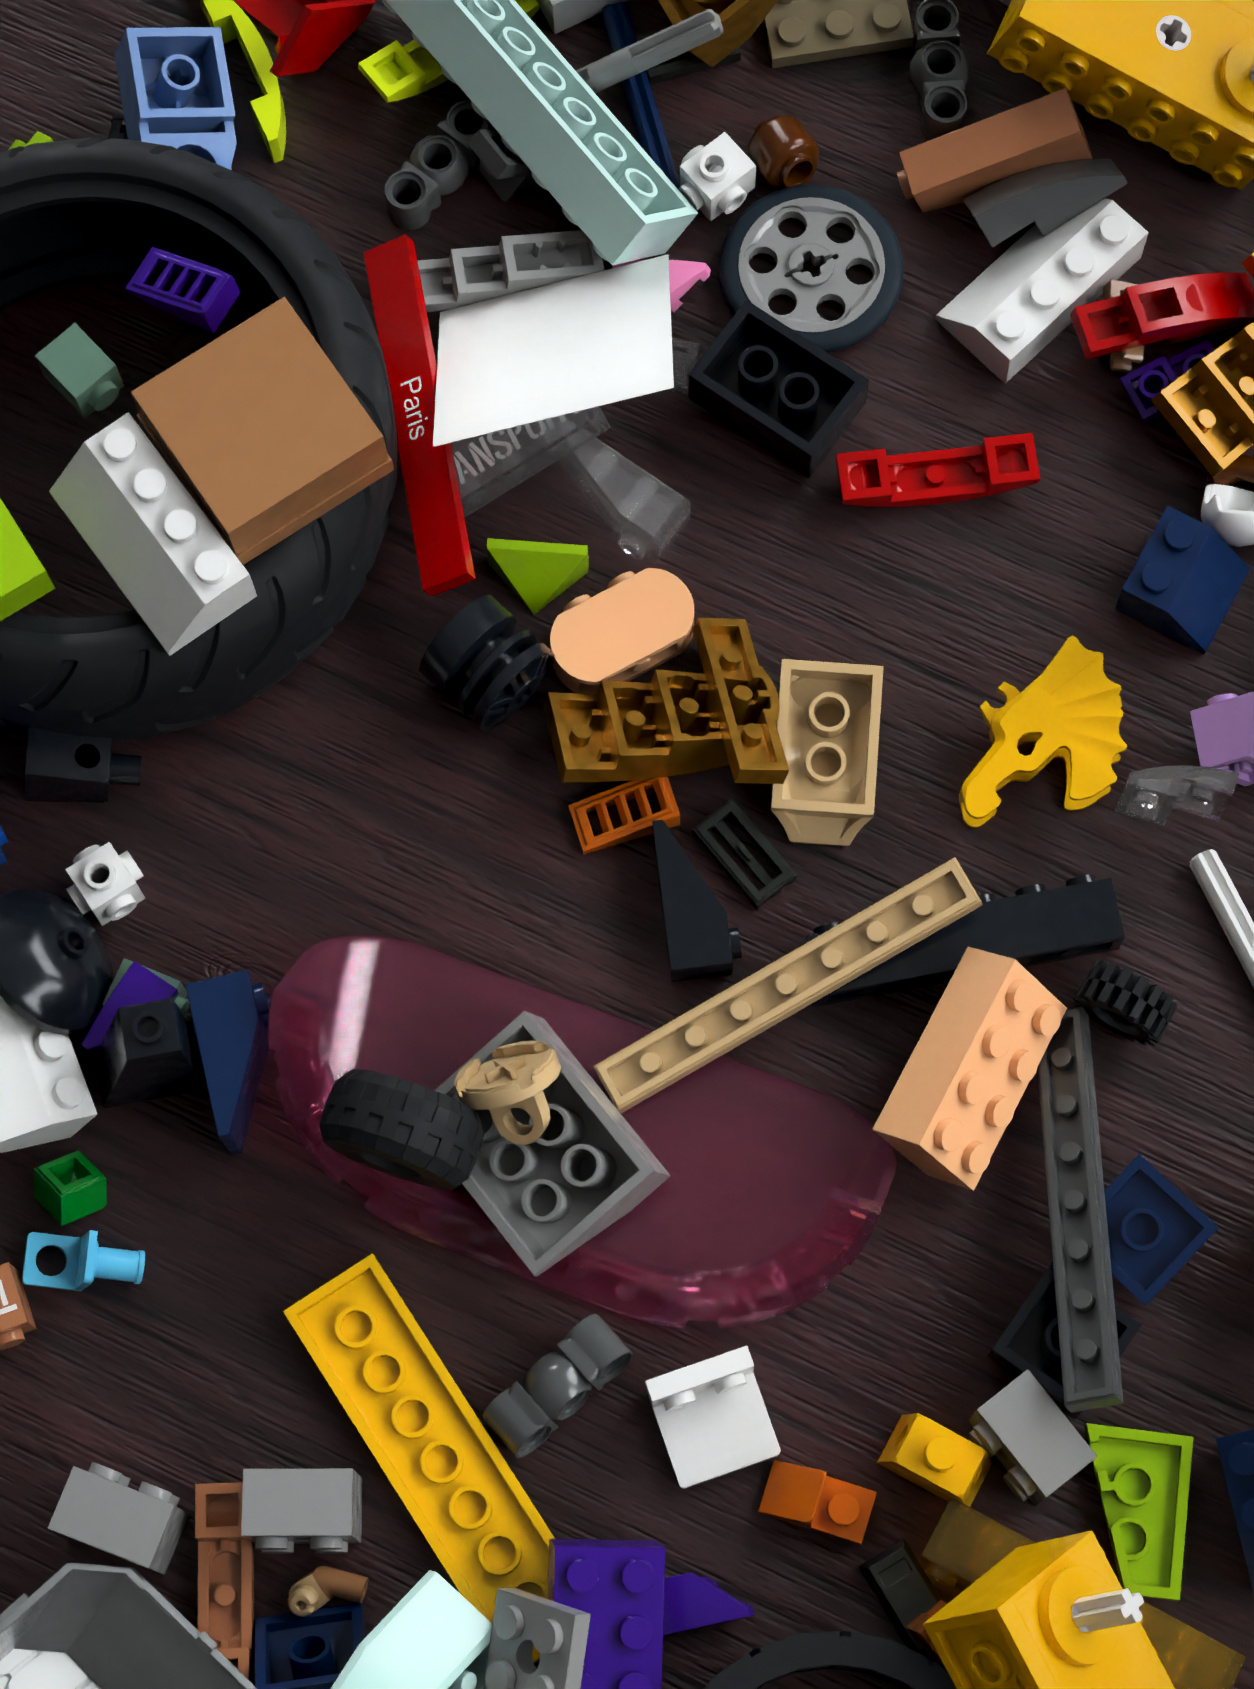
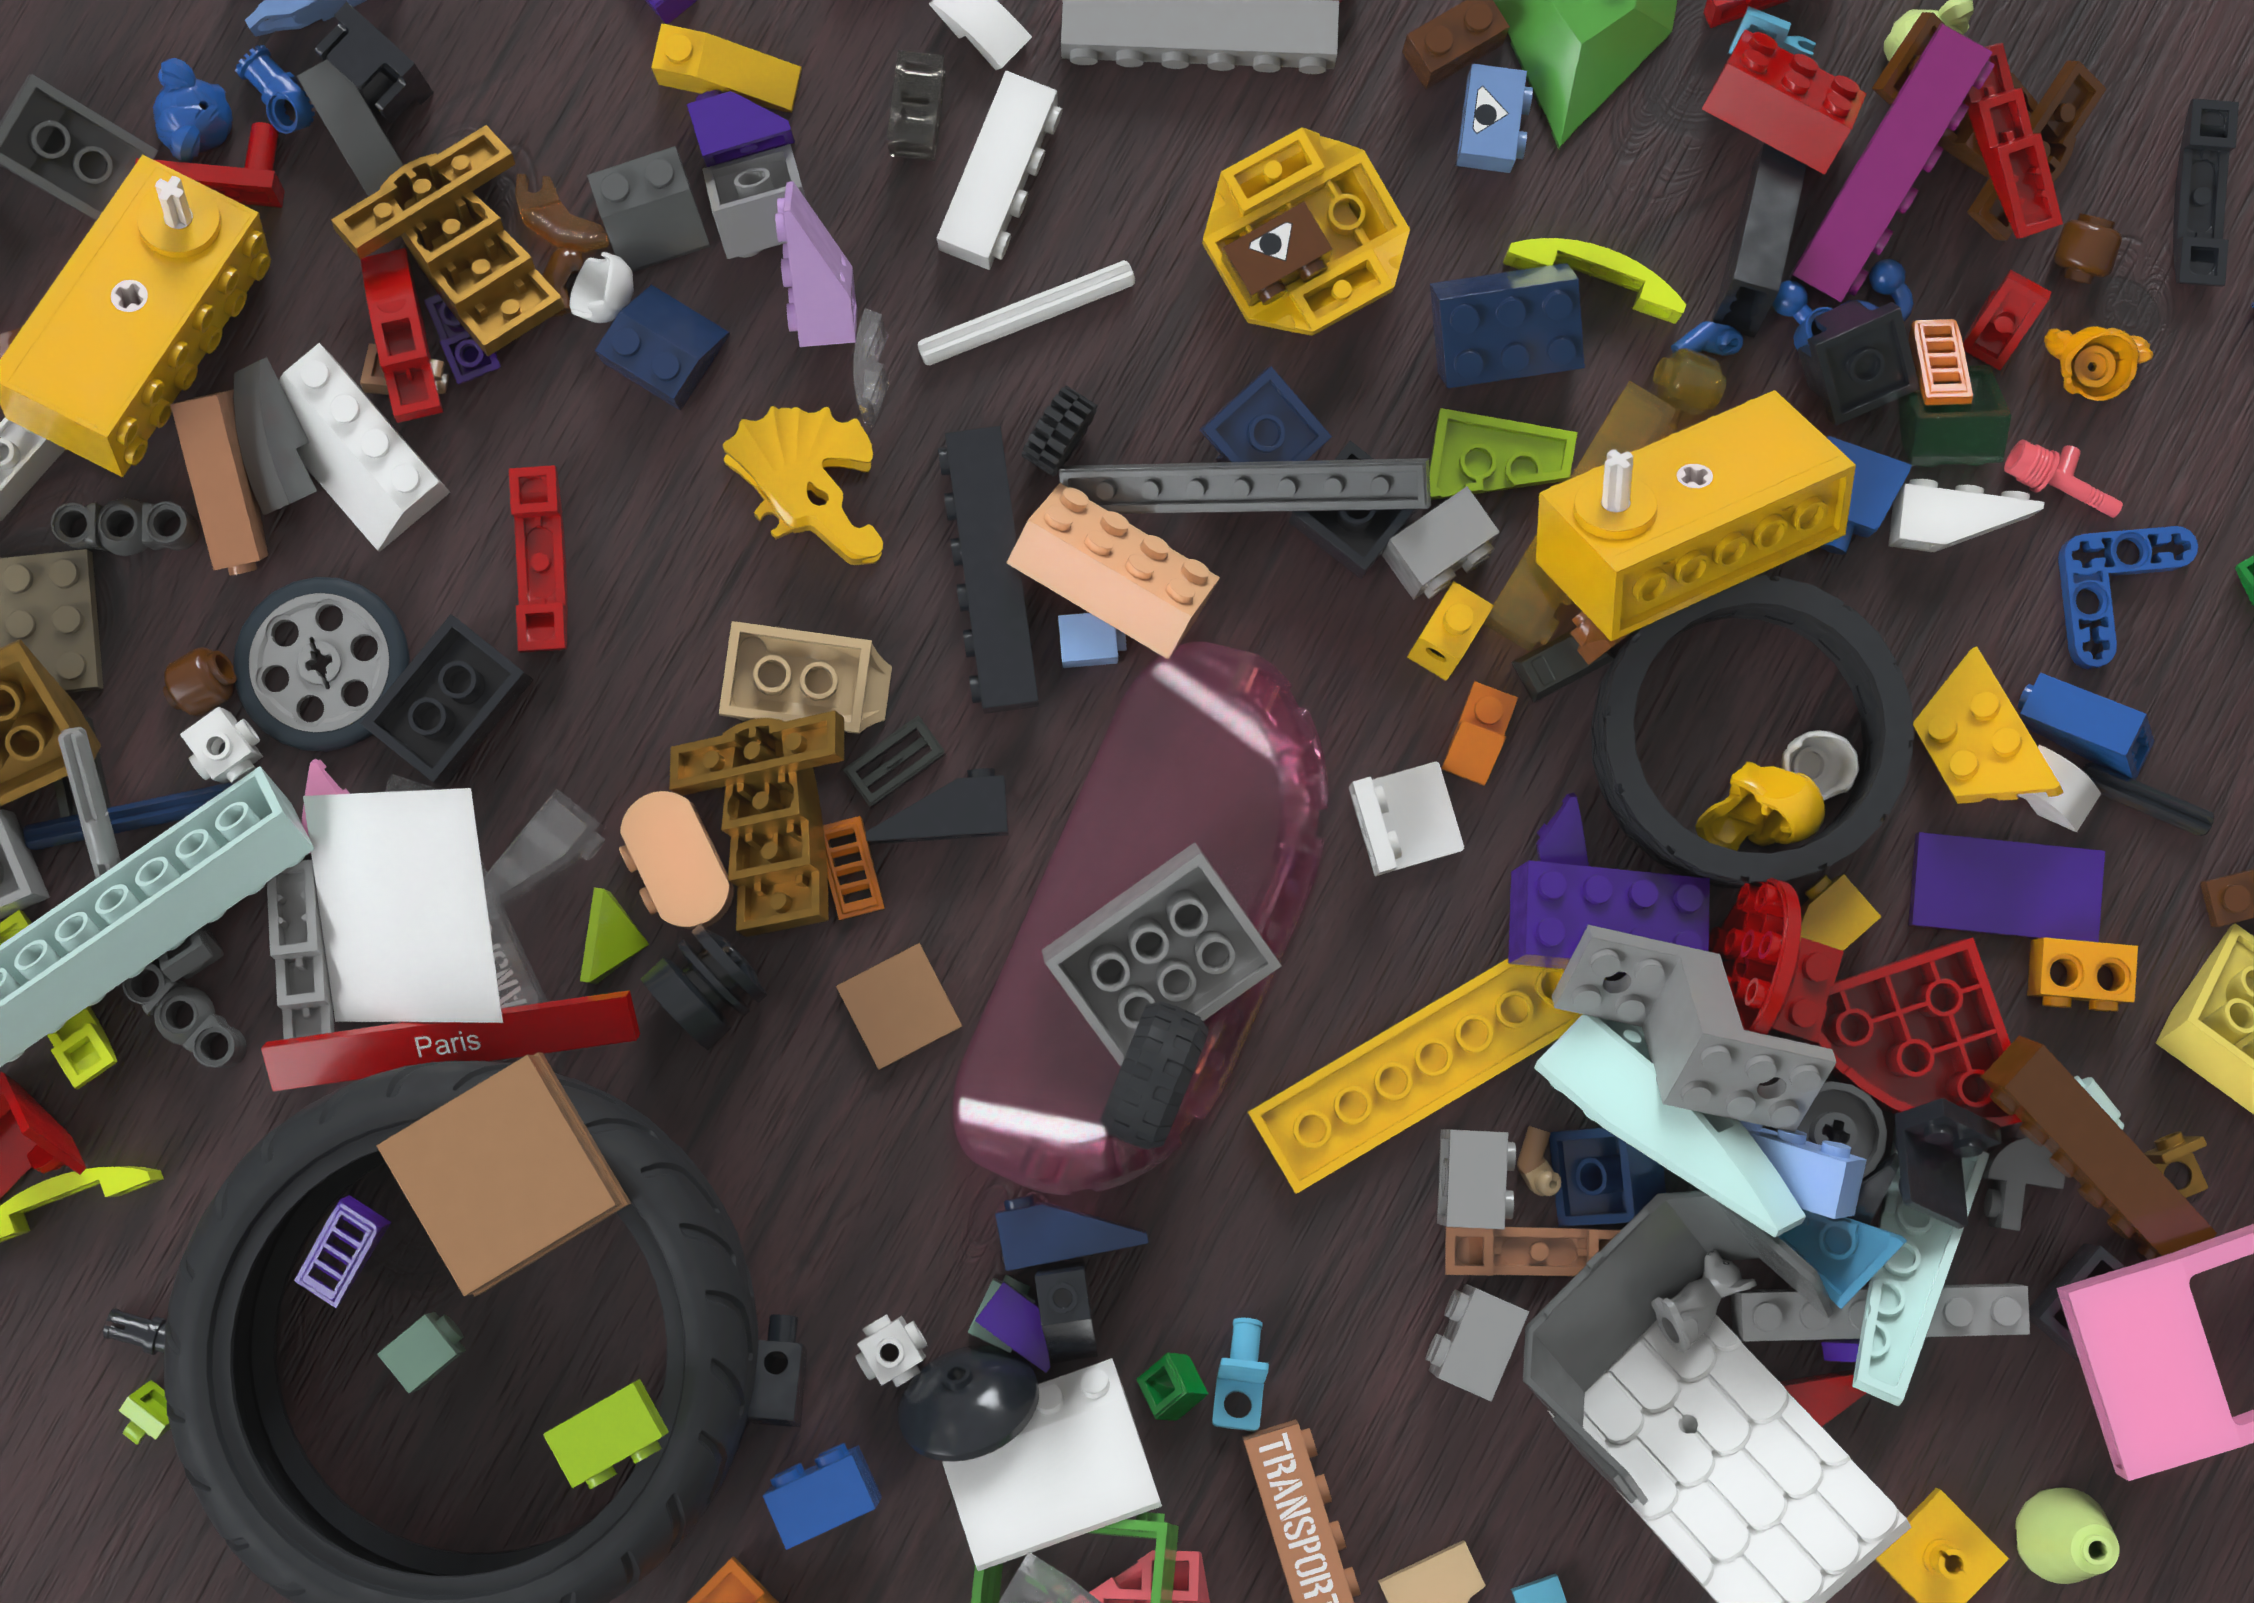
camera: 95 degrees left, 10 degrees up
white slope [49,412,257,656] -> none
medium blue brick [114,27,237,170] -> none
tan tile [454,1041,561,1145] -> none
dark grey piece [482,1313,633,1458] -> none
tan tile [593,857,983,1113] -> none
none -> medium nougat tile [836,943,963,1070]
none -> light blue brick [1058,613,1127,668]

